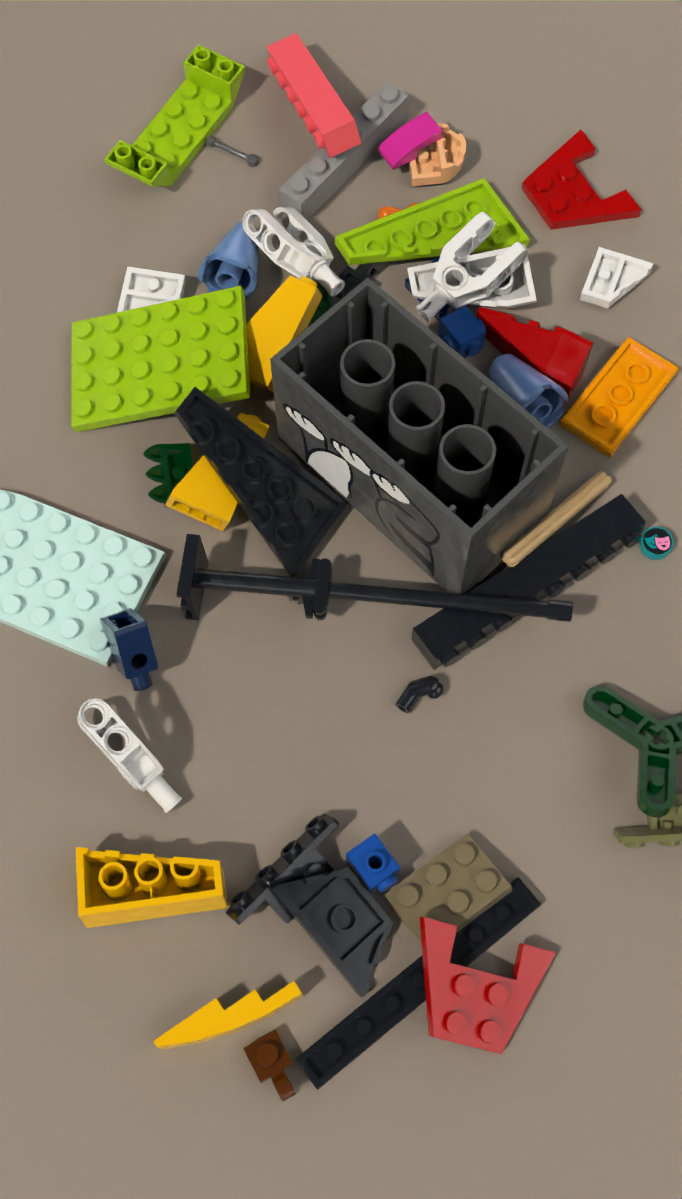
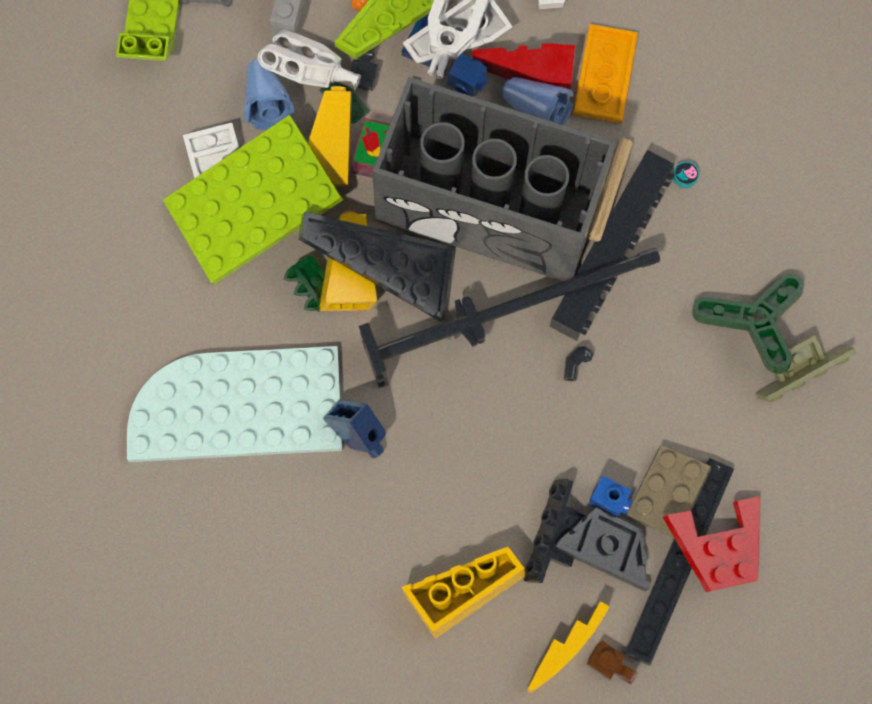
camera: 30 degrees left, 5 degrees up
white piece [77,698,182,813] -> none

